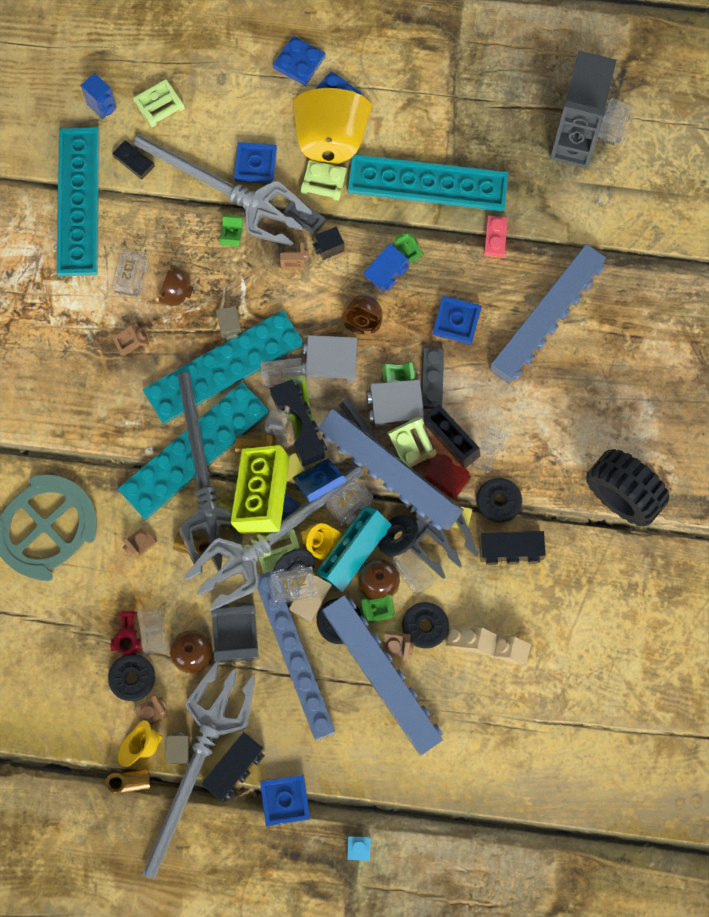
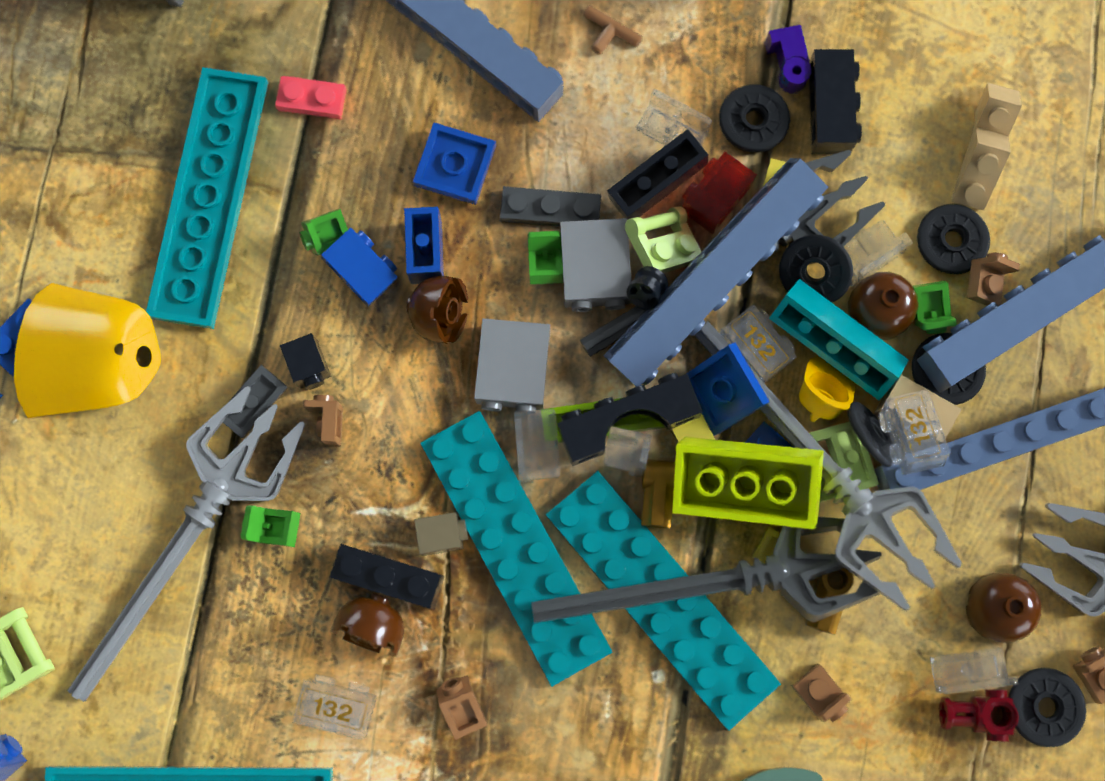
camera: 85 degrees left, 5 degrees up
black plate [112,140,155,180] -> none
dark grey panel [211,603,259,663] -> none
blue plate [234,142,277,184] -> none
yellowish green plate [301,160,347,201] -> none
none -> black brick [329,544,445,610]
none -> blue brick [404,206,444,284]
none -> medium nougat piece [584,5,643,54]
none -> black wheel [626,266,668,310]
none -> dark purple leg [764,25,811,93]

